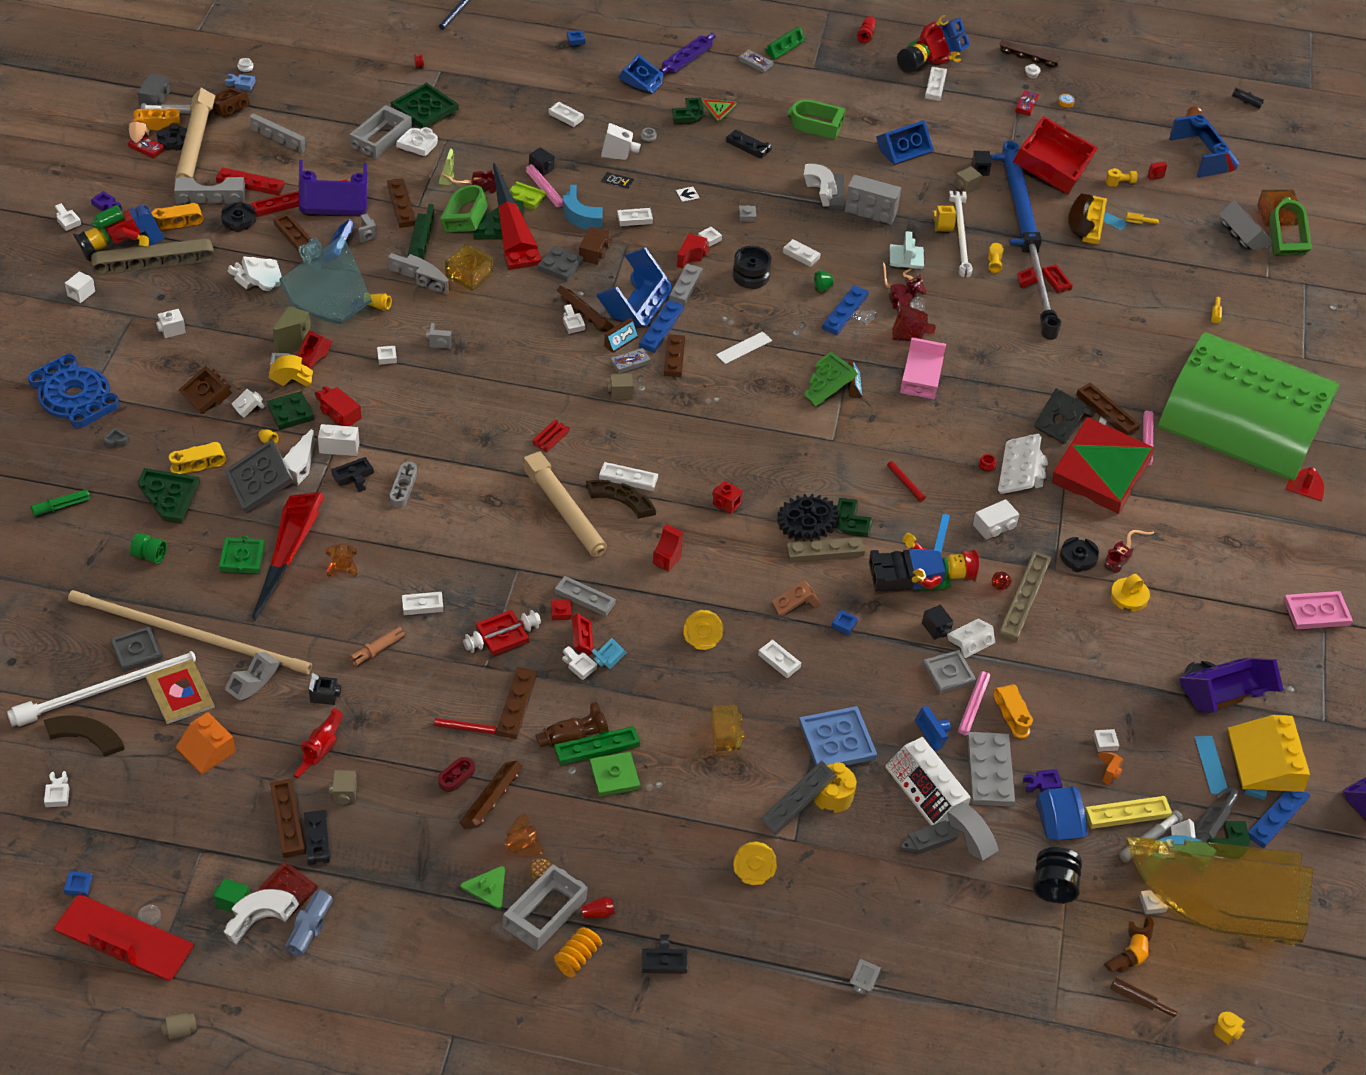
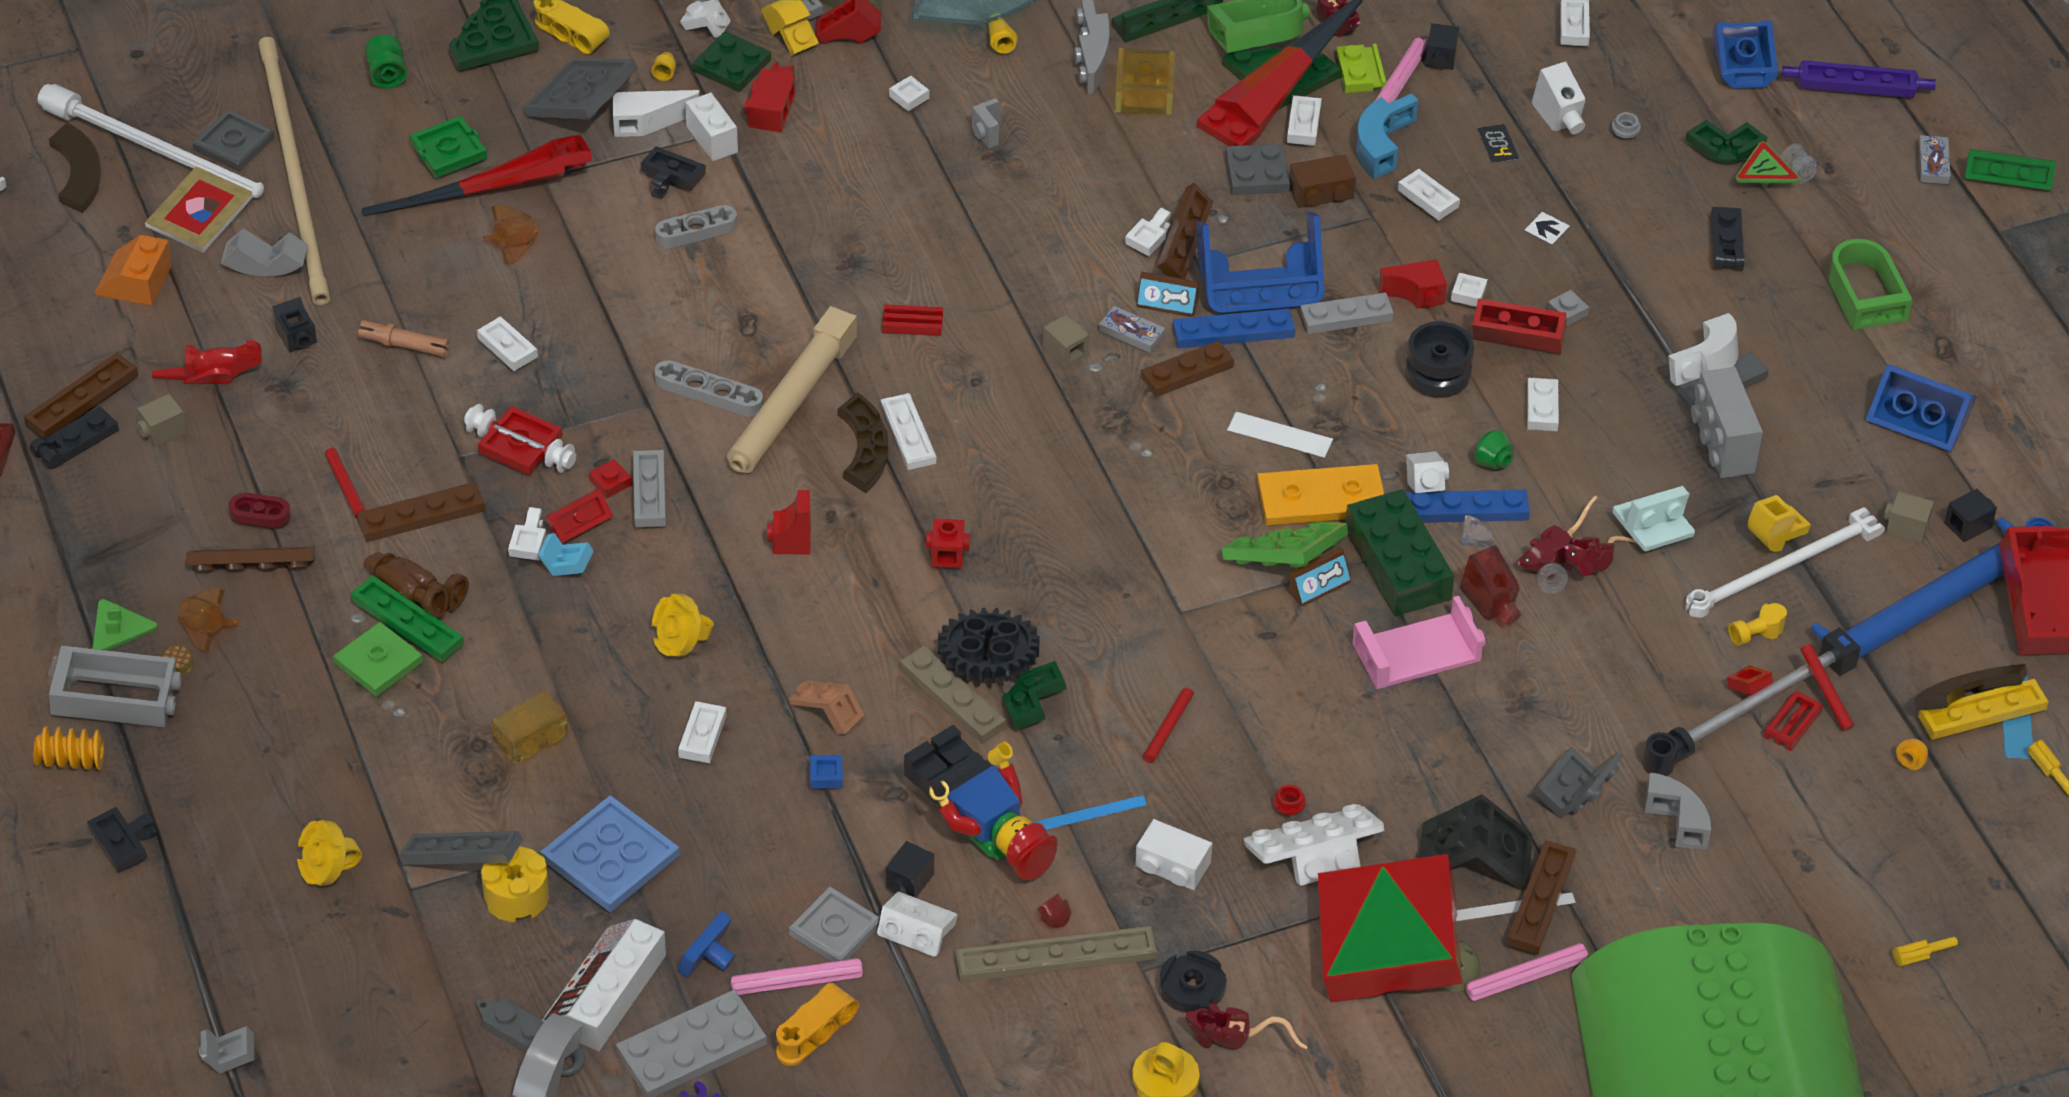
camera: 60 degrees right, 0 degrees up
red cone [582,896,615,919] -> none
none -> light grey beam [654,360,763,417]
none -> light orange plate [1257,464,1384,526]
none -> white plate [1287,95,1322,146]
none -> dark green brick [1345,489,1455,616]
none -> white brick [1406,451,1449,493]
none -> red brick [1472,298,1567,354]
none -> dark grey bracket [1533,747,1622,818]
none -> light grey brick [1645,773,1711,851]
none -> clear wheel [1780,143,1819,183]
none -> red bar [1800,644,1854,731]
none -> light orange plate [1896,739,1928,770]

